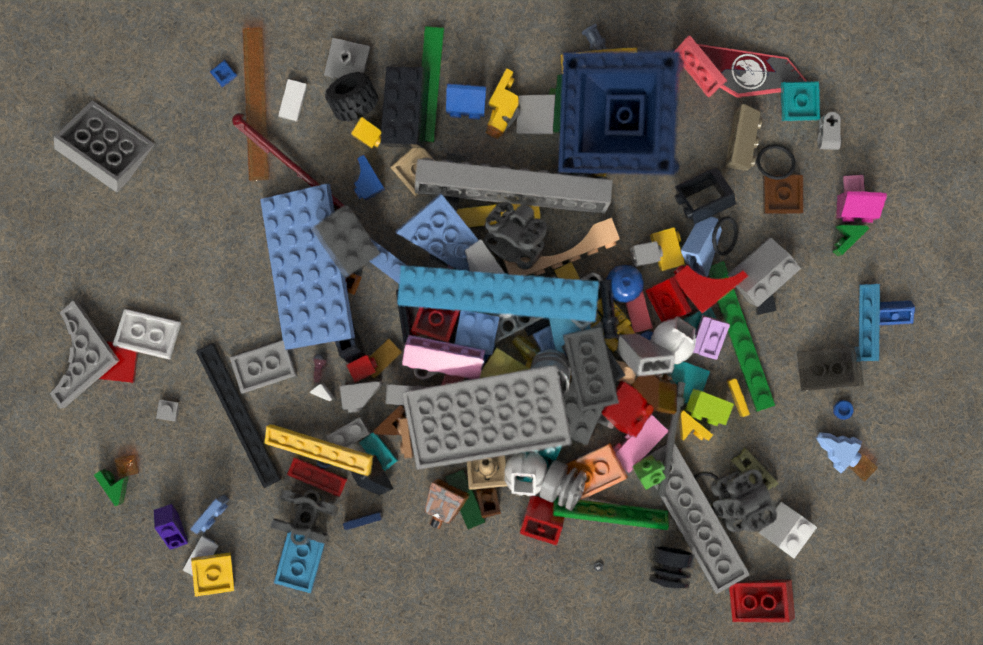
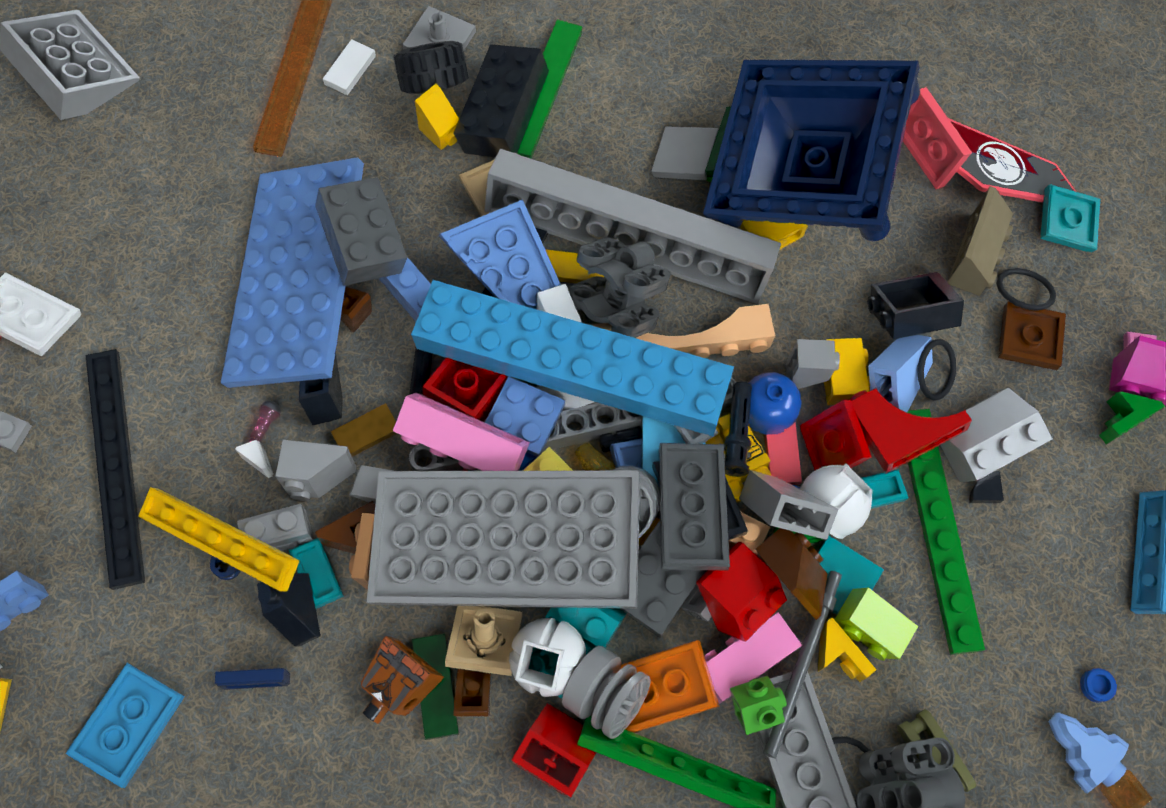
camera: 10 degrees right, 20 degrees down
blue tile [210,60,237,88] -> none
light grey tile [230,340,297,394] -> none
dark red bar [232,113,345,210] -> none
dark grey piece [270,490,339,546] -> none
red tile [287,457,347,497] -> none
red brick [346,355,378,383] -> none
blue arch [354,155,385,201] -> none
blue slope [446,84,486,120] -> none
yellow plate [485,68,520,139] -> none
lavender plate [693,315,730,360] -> none
yellow tile [726,378,750,417] -> none
clear smoke slope [797,347,864,391] -> none
light grey piece [817,112,841,150] -> none

